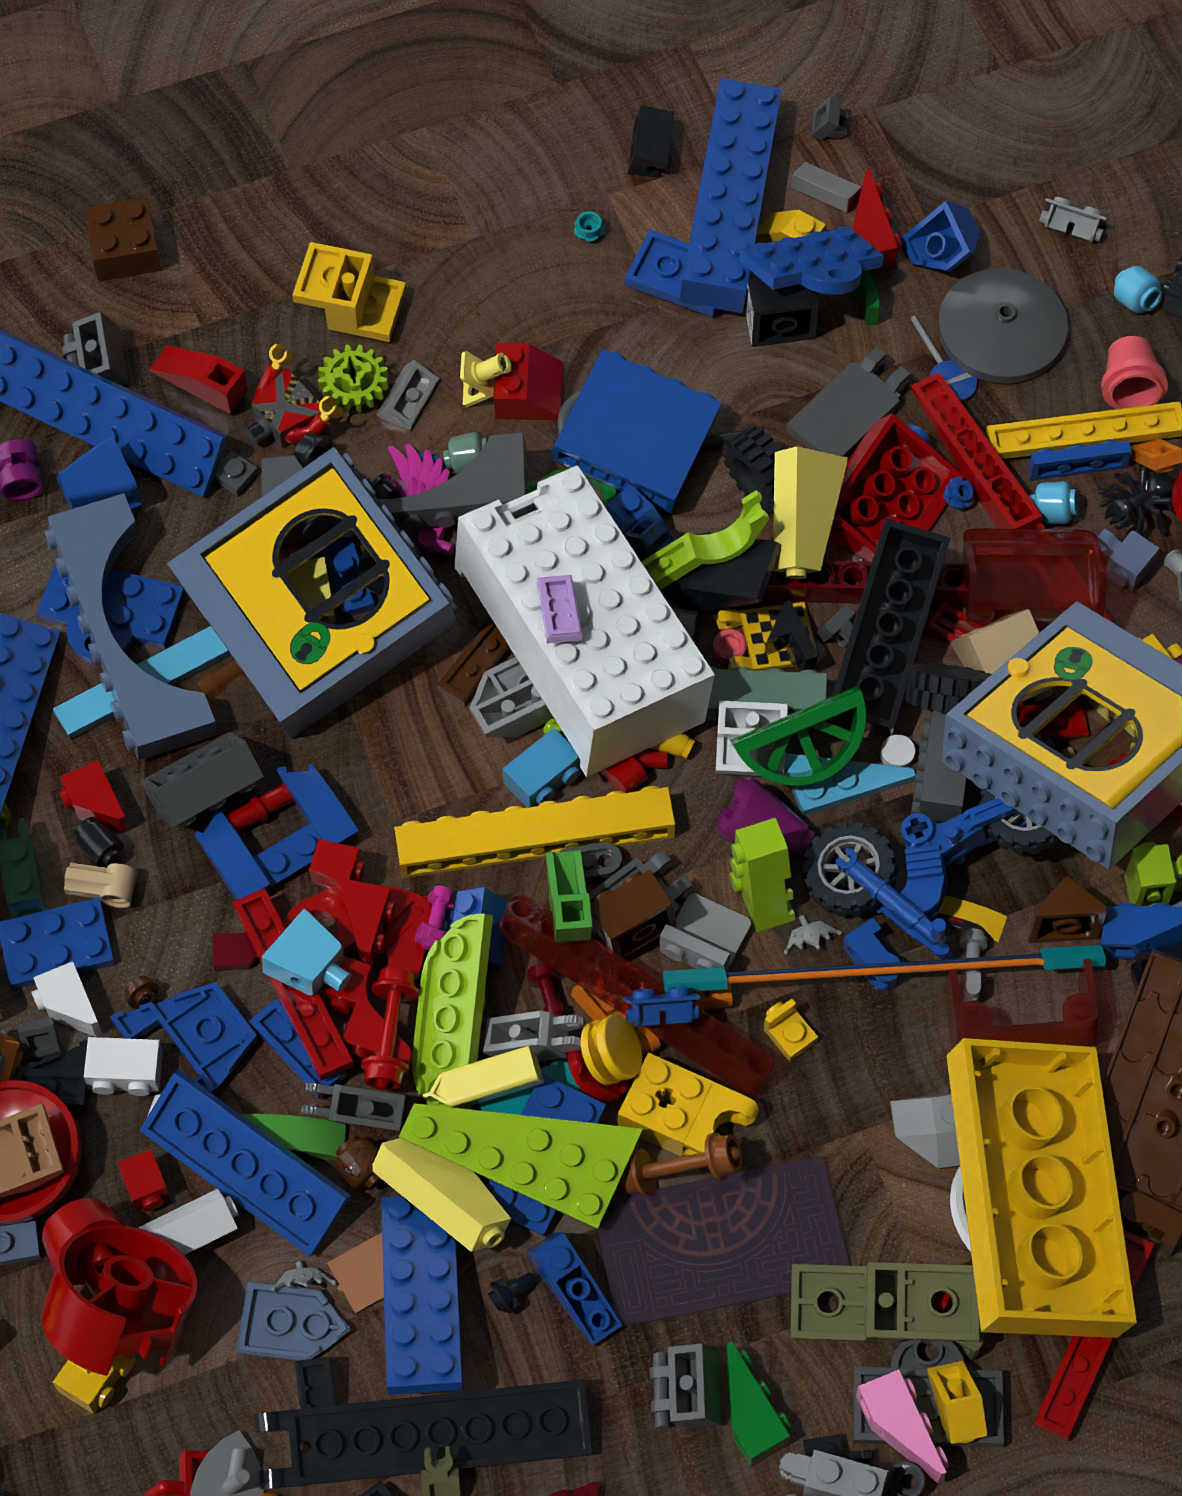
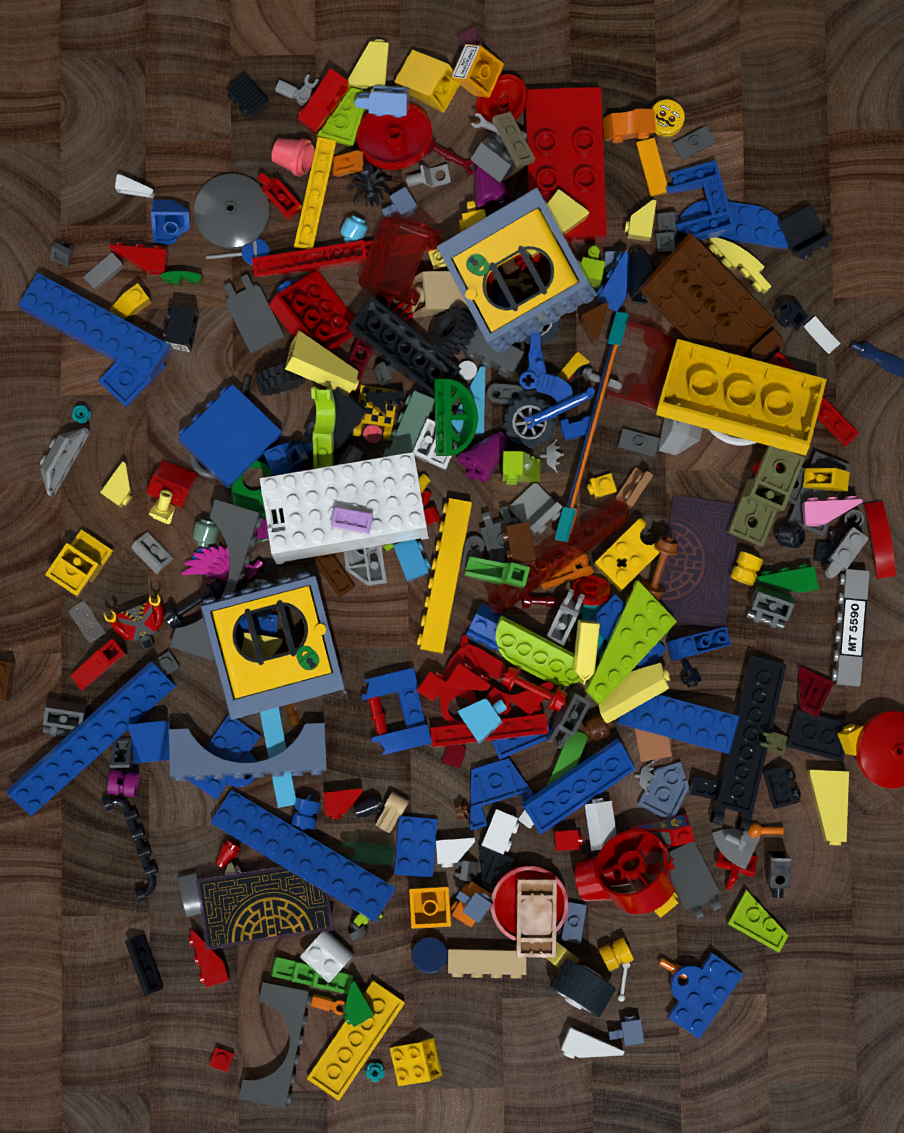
camera: 70 degrees left, 20 degrees up
dark grey brick [140,732,264,828] -> none
lime gear [318,345,389,412] -> none
dark pink bar [415,886,455,951] -> none
yellow head [581,1014,642,1085] -> none
blue hinge [623,986,700,1027] -> none
black hinge [627,105,674,177] -> none
blue plate [739,226,884,294] -> none
blue plate [944,477,975,509] -> none
blue plate [1028,440,1131,481] -> none
light grey hinge [1039,197,1107,243] -> none
medium azure head [1114,266,1162,314] -> none
none -> light grey wedge [40,428,91,498]
none -> clear slope [68,600,106,643]
none -> light yellow slope [100,461,132,508]
none -> dark grey slope [110,738,133,768]
none -> white slope [115,174,155,198]
none -> red hinge [257,172,302,222]
none -> blue wheel [291,794,321,833]
none -> dark grey plate [487,383,525,405]
none -> medium nougat bracket [615,468,653,510]
none -> dark grey plate [618,428,660,457]
none -> slope [630,814,694,846]
none -> dark grey tile [659,841,722,920]
none -> yellow wheel [730,551,763,586]
none -> black head [775,523,805,549]

